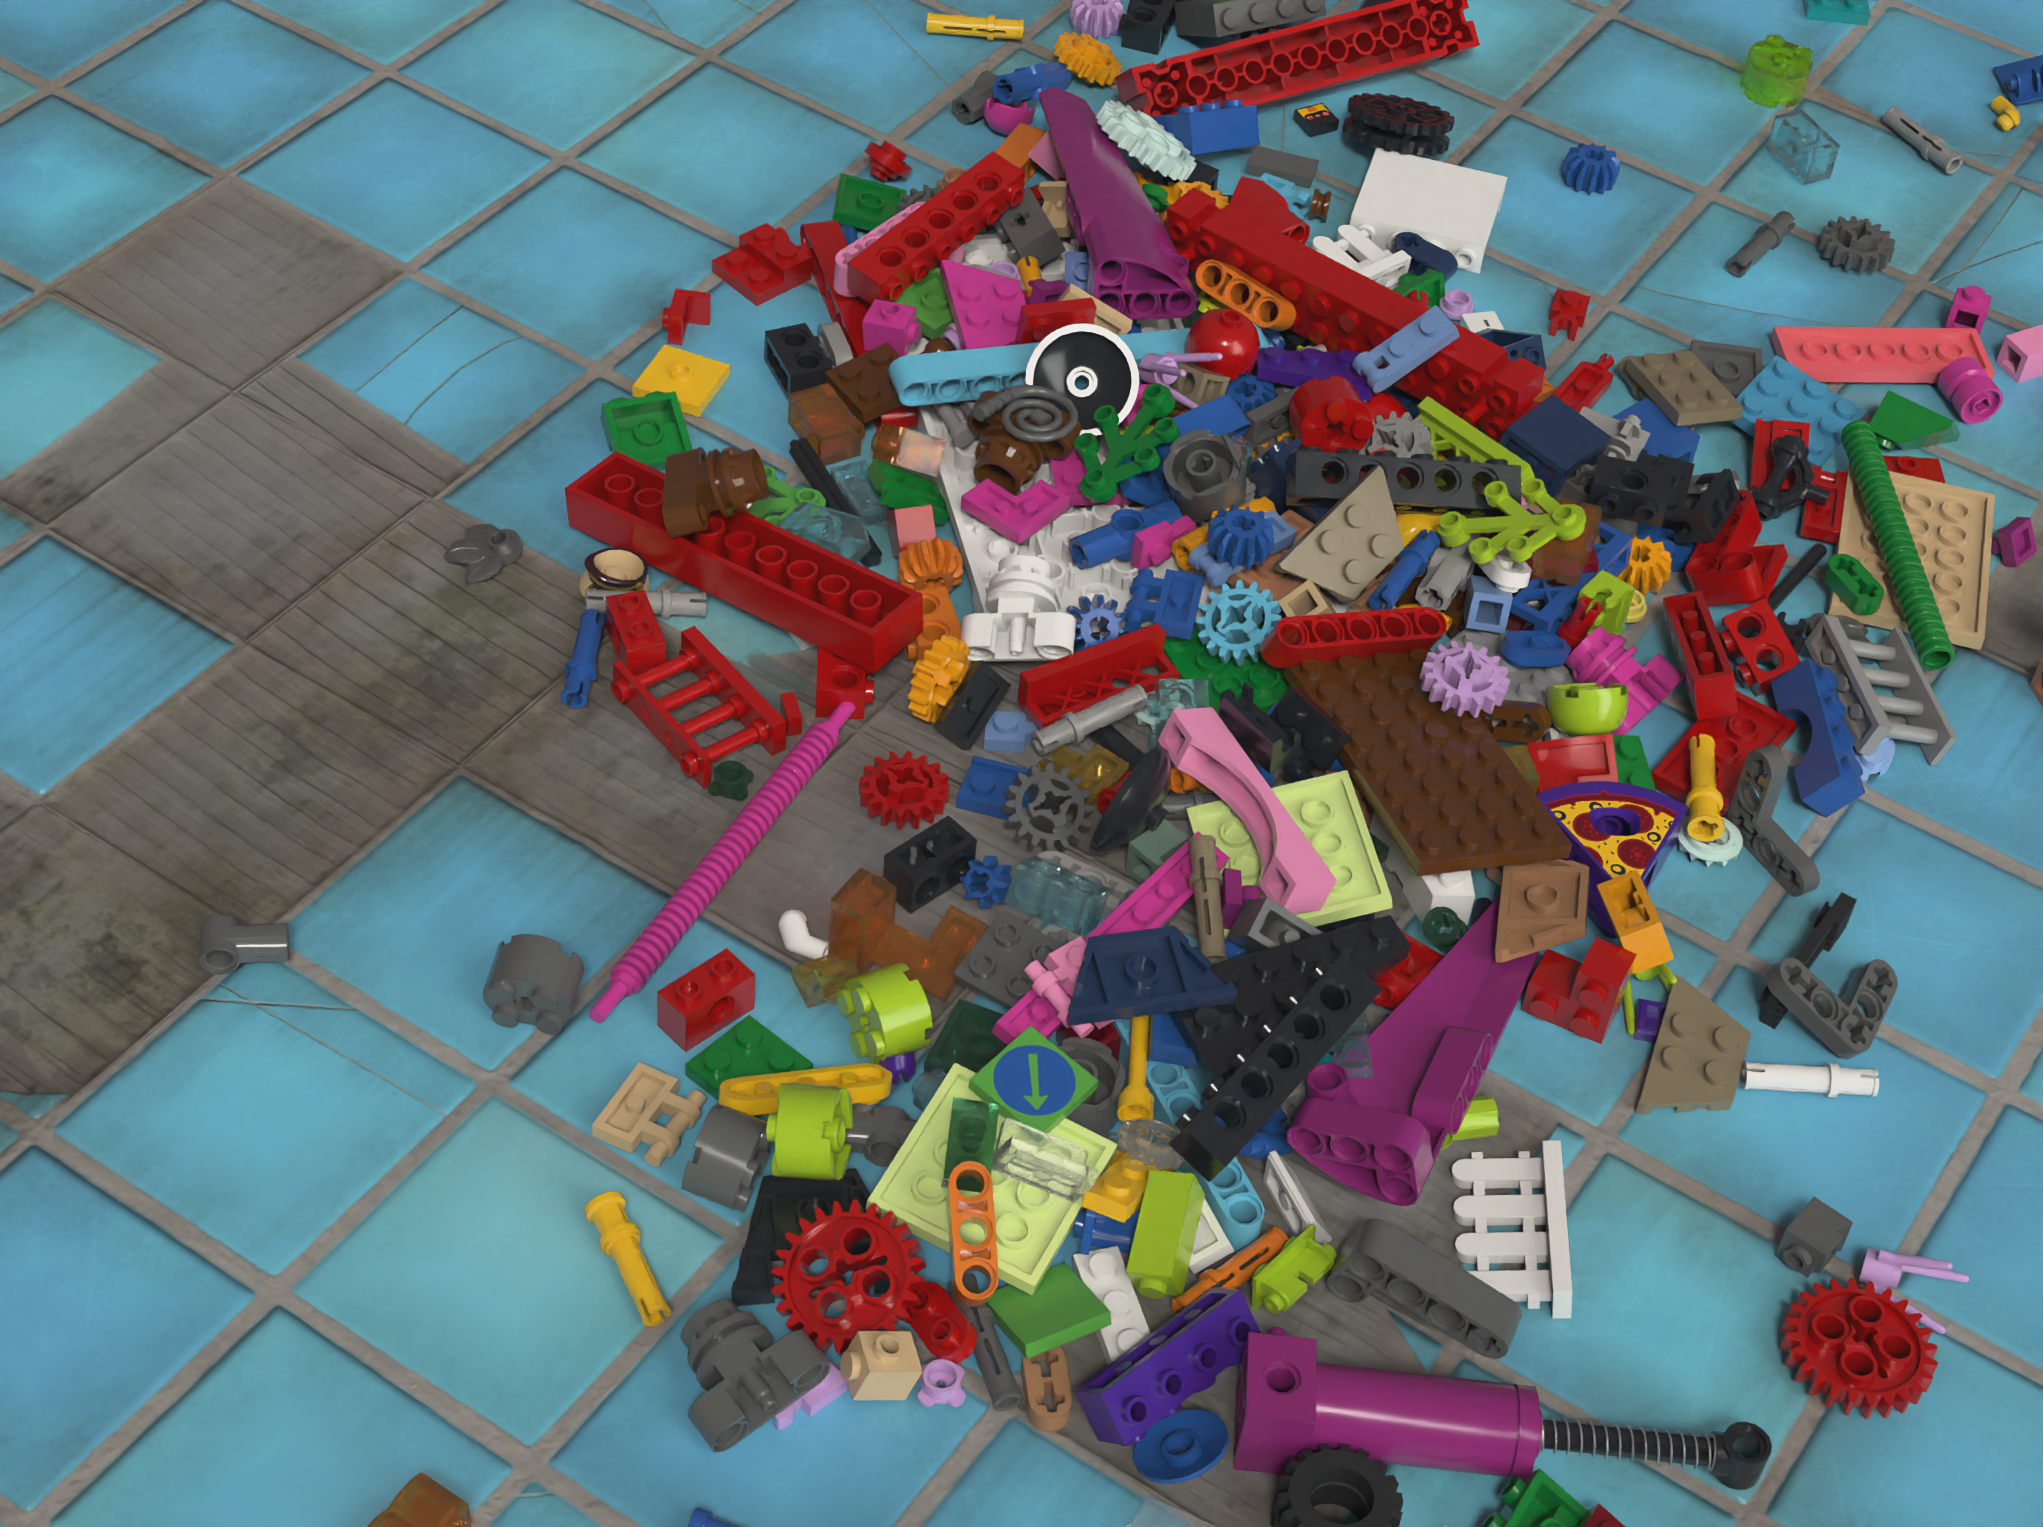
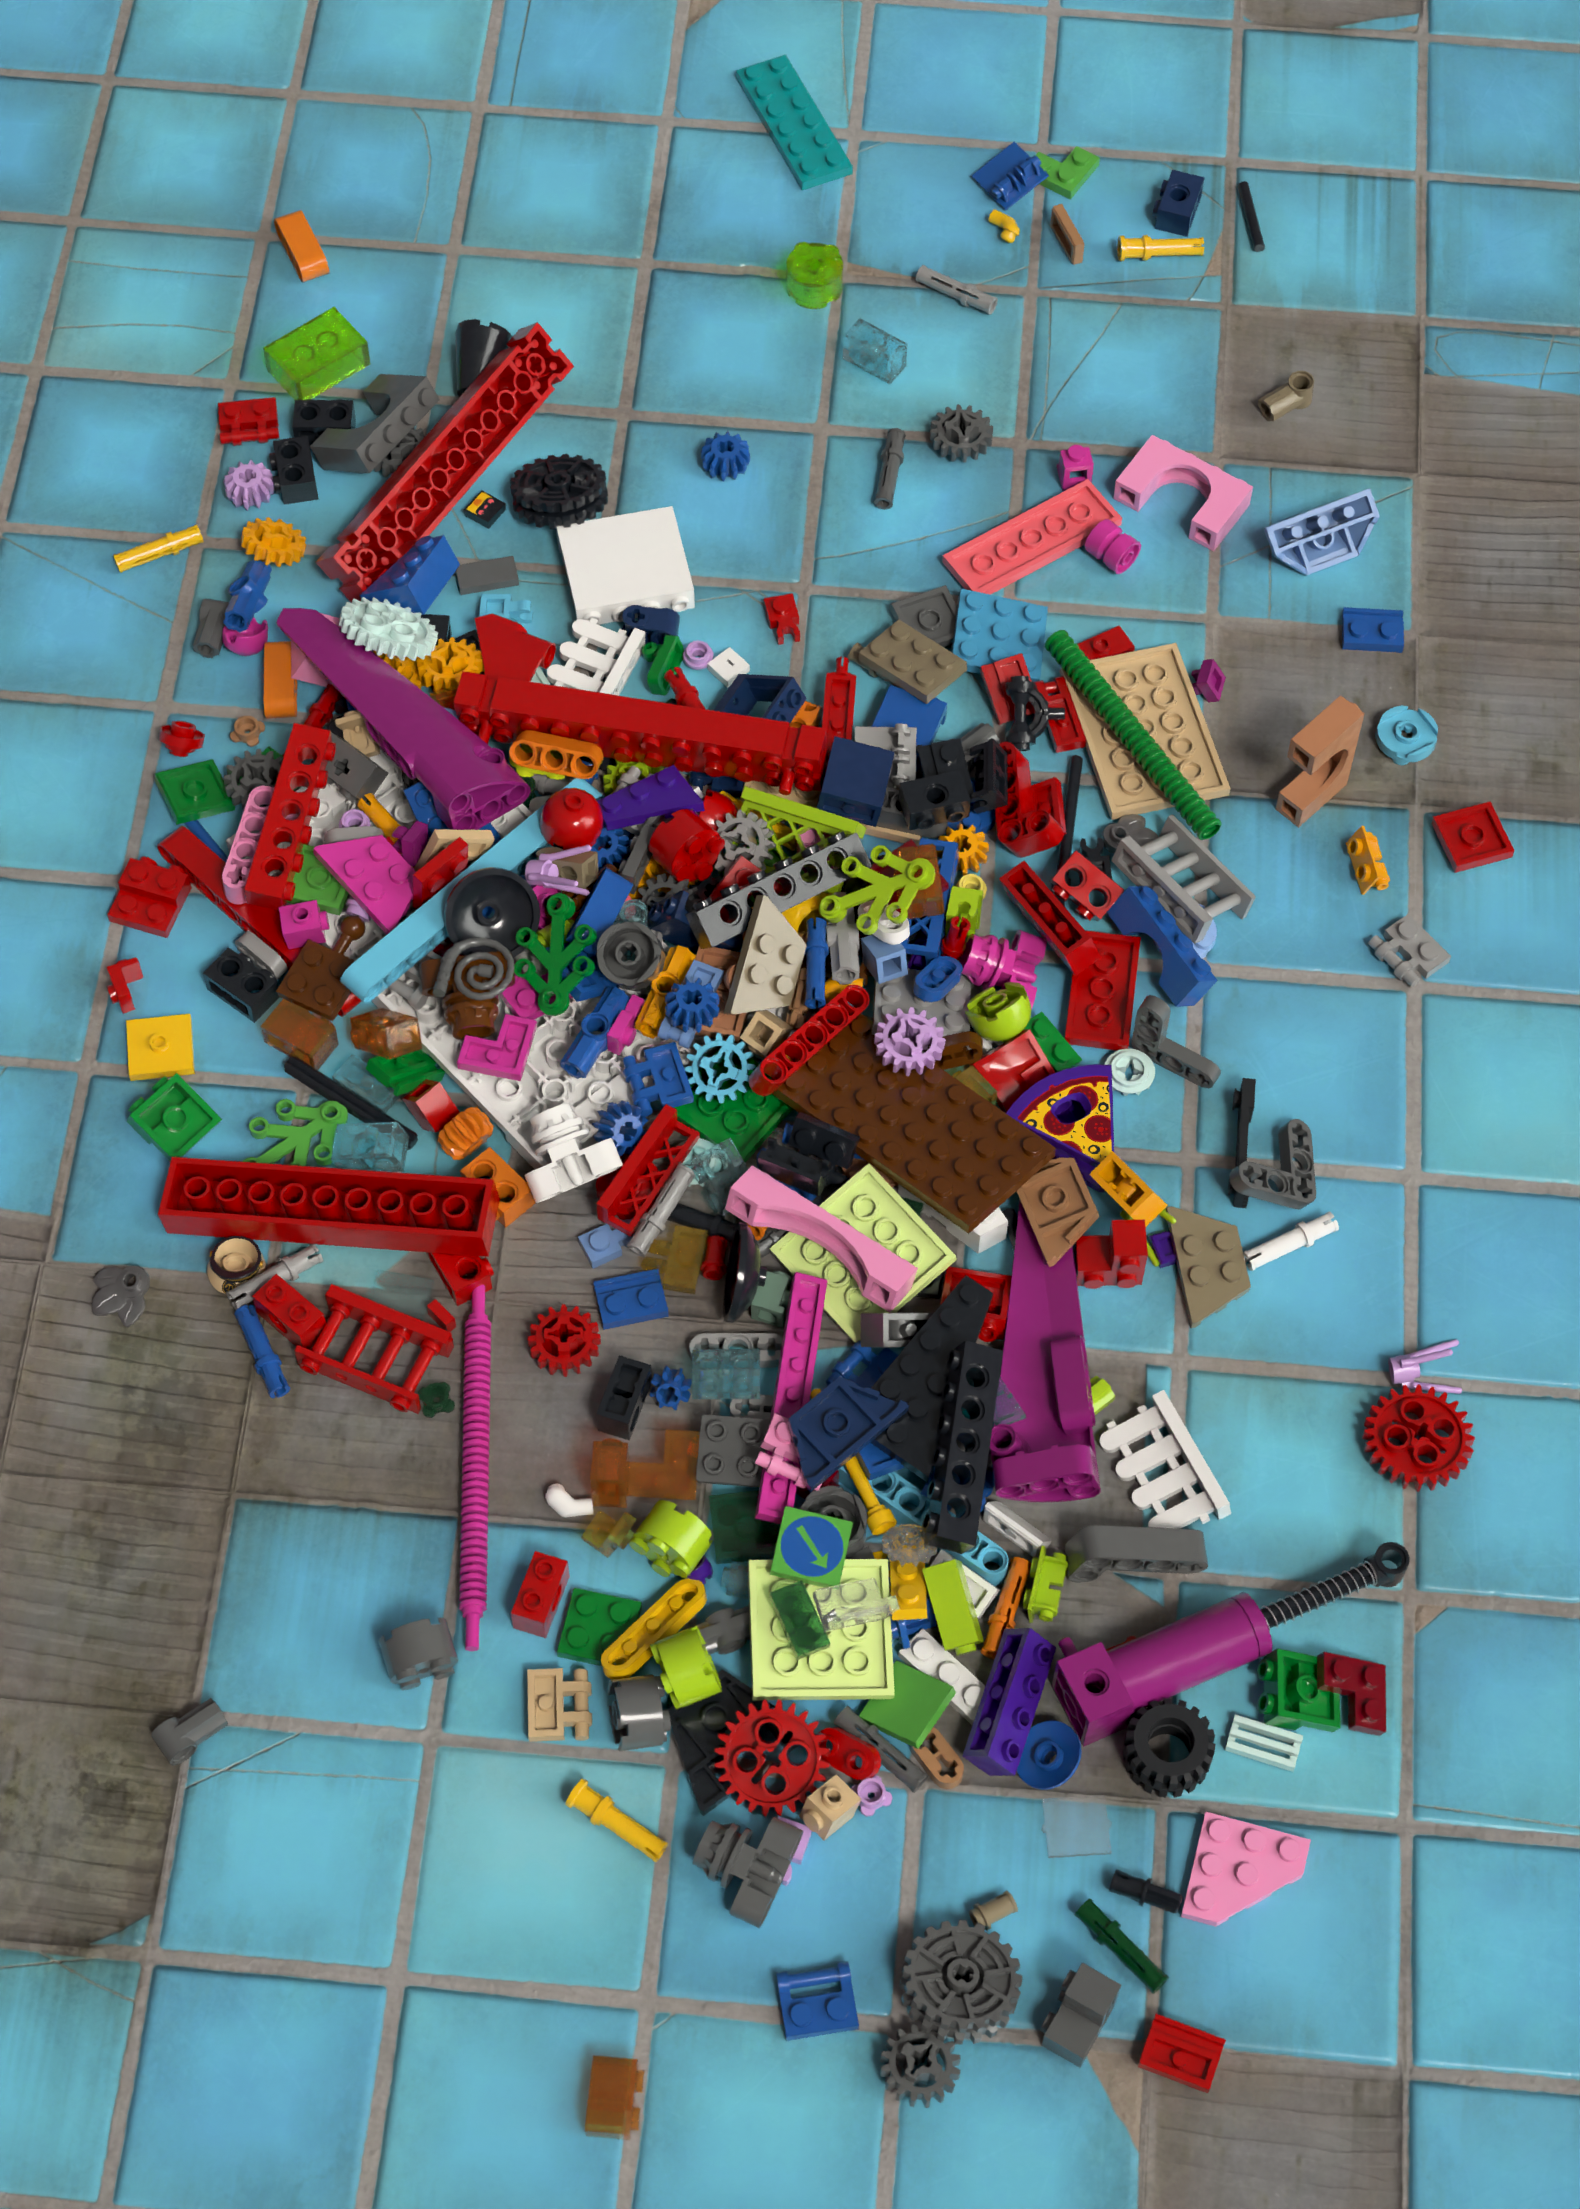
camera: 25 degrees left, 15 degrees up
reddish brown beam [662,447,769,538] -> none
light orange gear [908,635,971,723] -> none
black plate [933,660,1011,750] -> none
orange beam [946,1161,999,1307] -> none
dark grey gear [1002,763,1094,853] -> none
green plate [1141,183,1171,214] -> none
dark tan pin [1188,835,1228,964] -> none
magenta tile [1219,868,1260,930] -> none
reddish brown bush [1309,189,1332,222] -> none
medium blue plate [1352,305,1460,393] -> none
clear green bush [1422,906,1467,953] -> none
yellow pin [1686,734,1725,842] -> none
dark grey window [1775,1197,1853,1278] -> none
green beam [1823,554,1884,615] -> none
green slope [1870,390,1961,451] -> none

